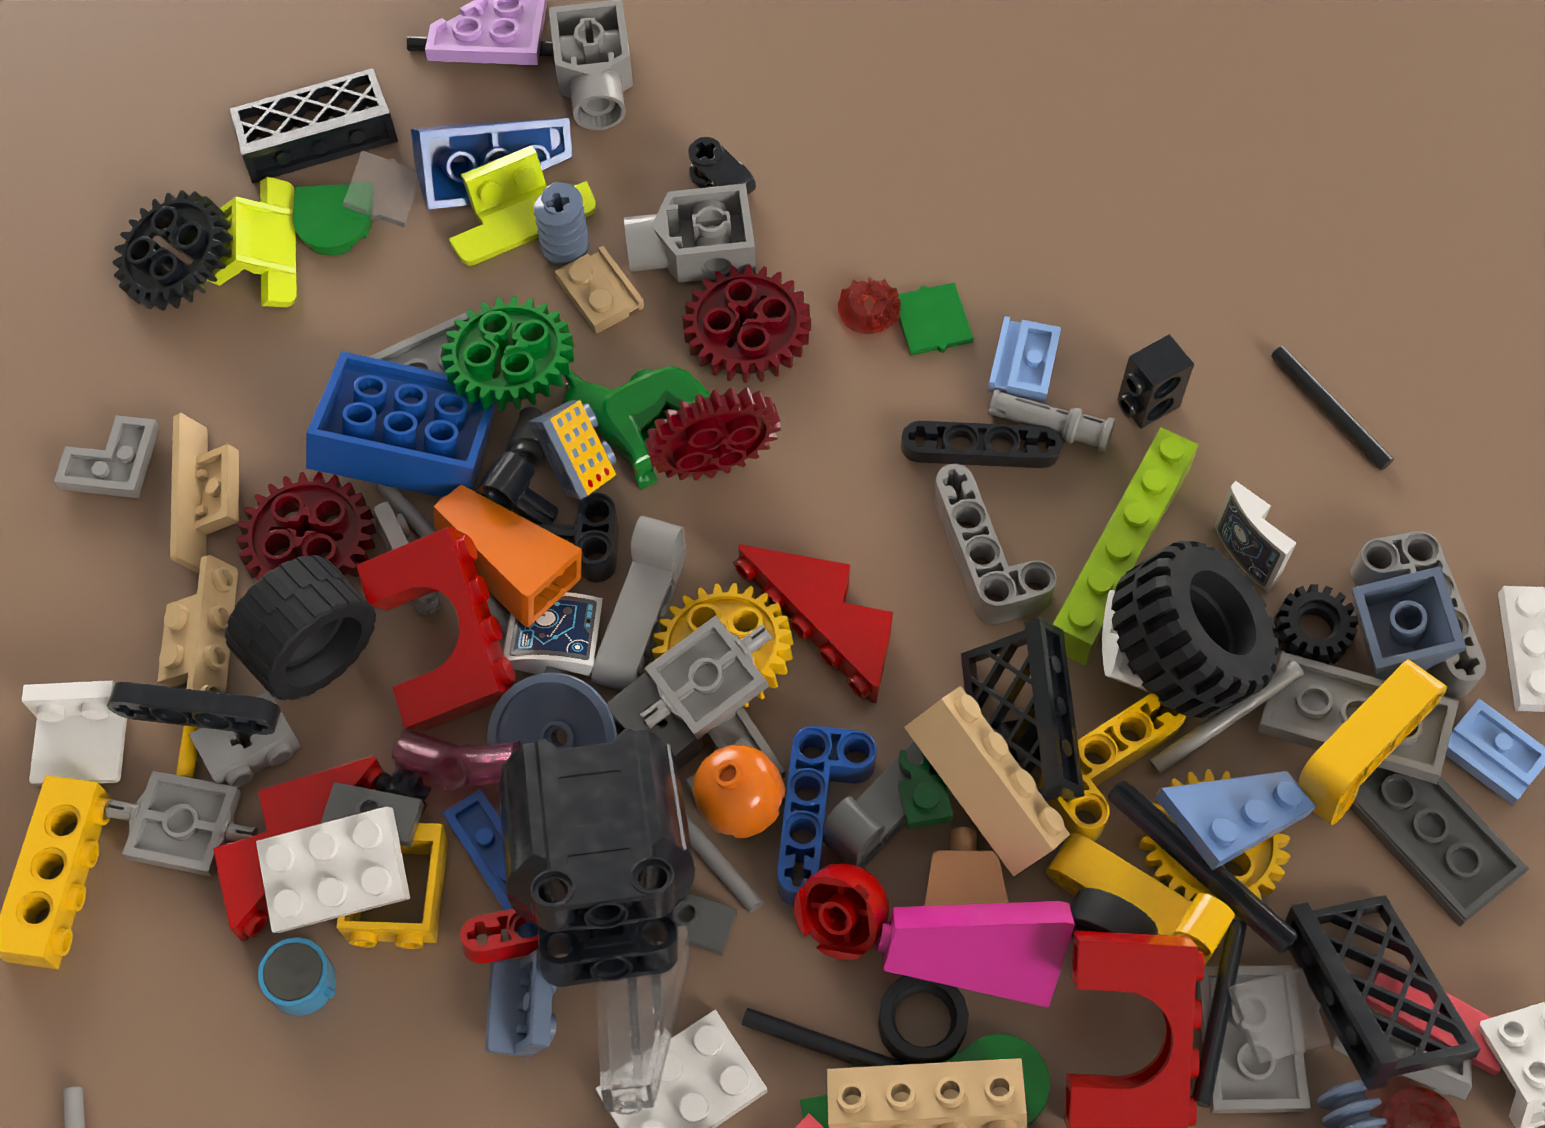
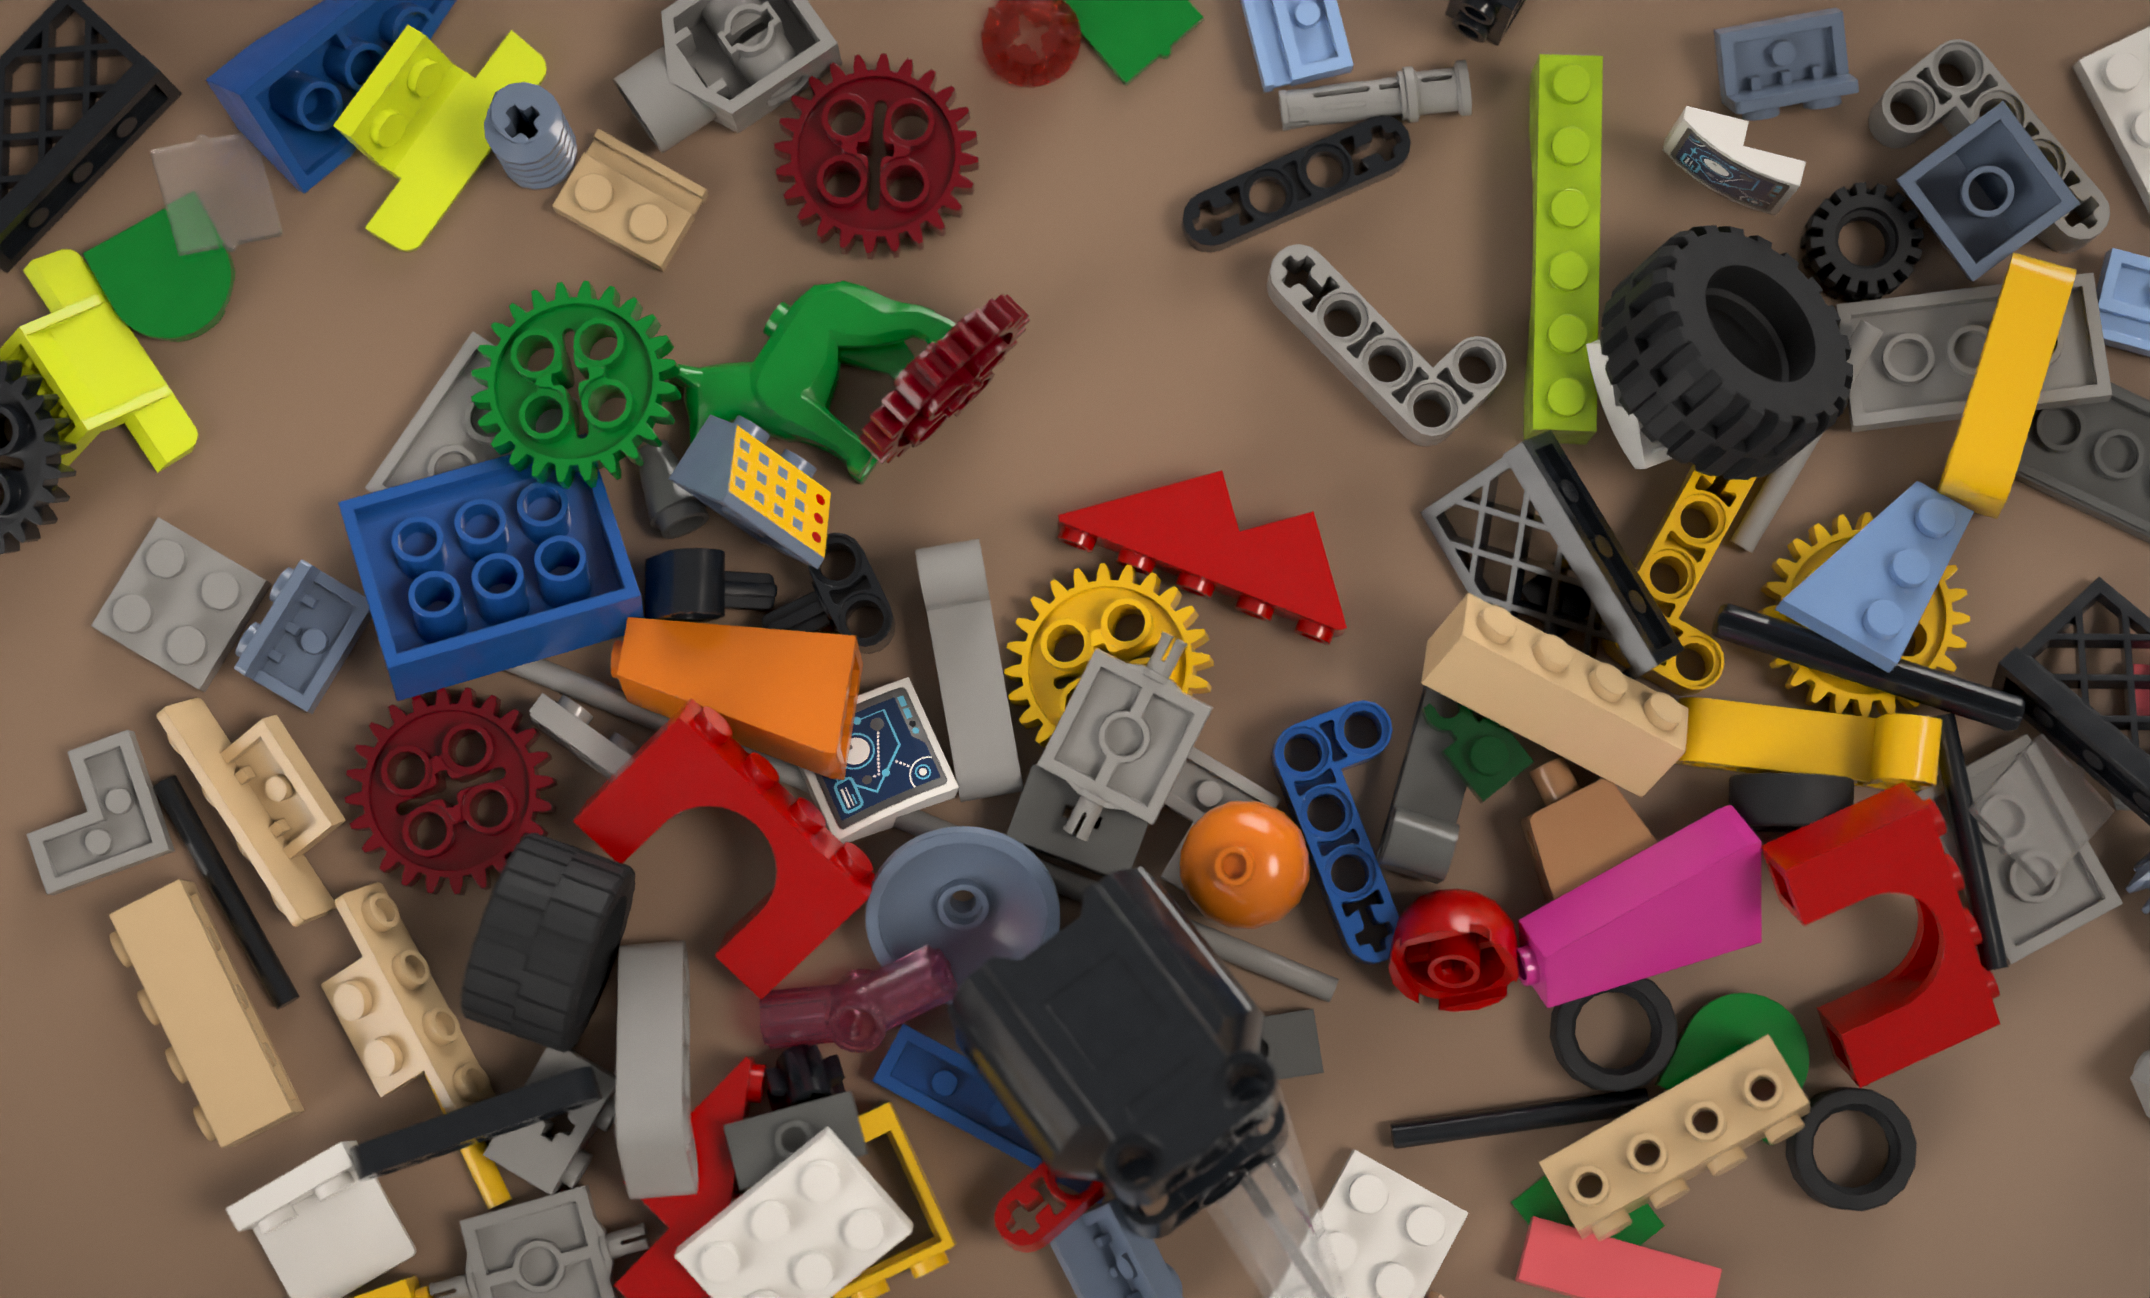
camera: 30 degrees left, 20 degrees up
none -> light grey plate [91,517,271,692]
none -> tan brick [109,879,305,1148]
none -> black bar [153,775,300,1010]
none -> sand blue bracket [234,559,372,714]
none -> light grey beam [615,940,698,1200]
none -> sand blue bracket [1713,8,1859,121]

